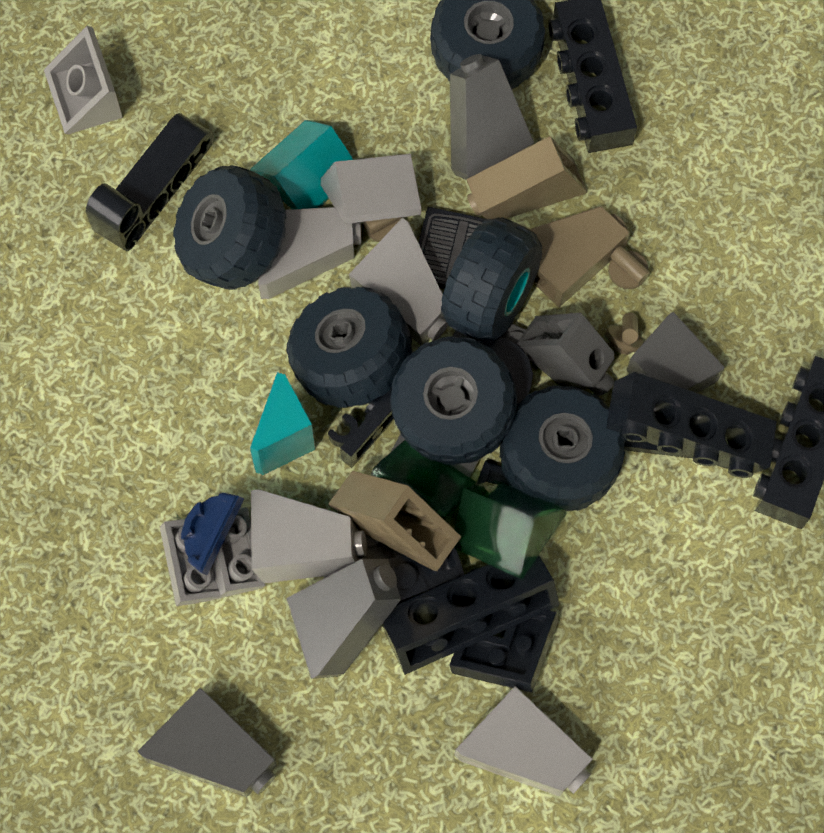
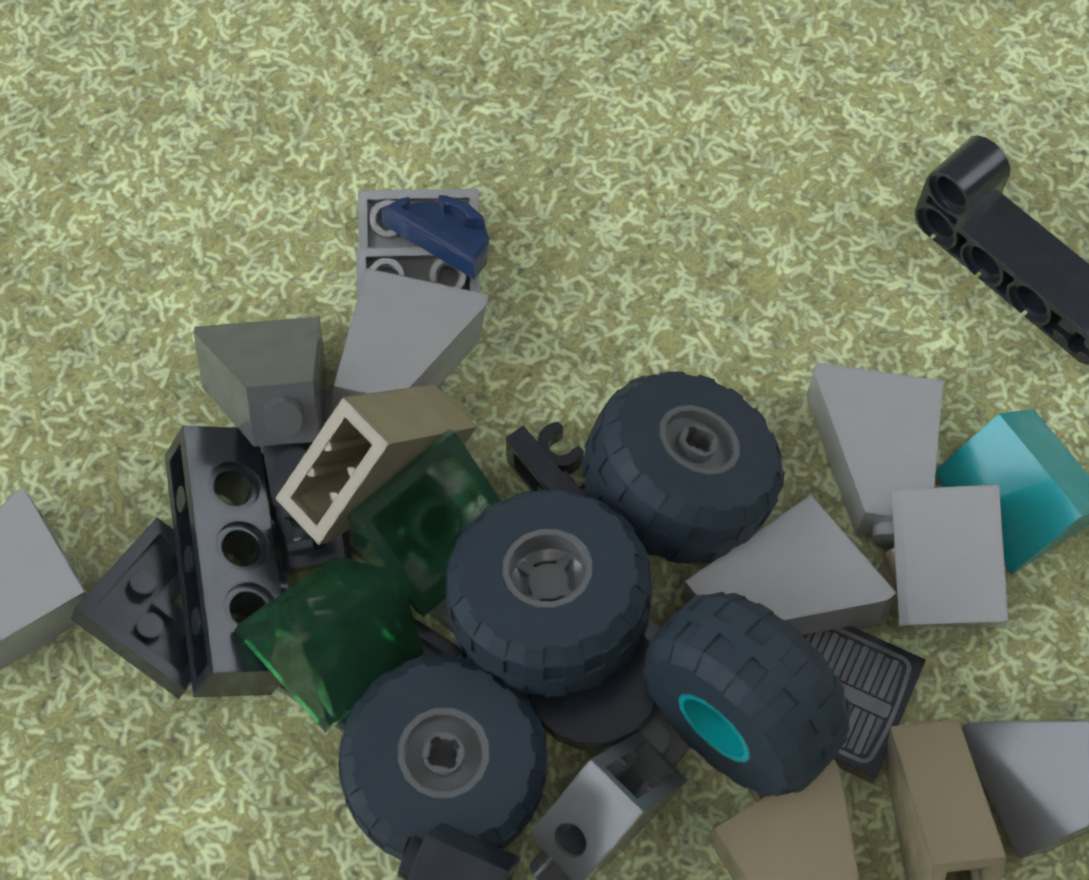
camera: 105 degrees right, 5 degrees down
dark grey slope [137,688,277,797] -> none
black wheel [173,165,287,290] -> none
teal slope [250,372,315,475] -> none

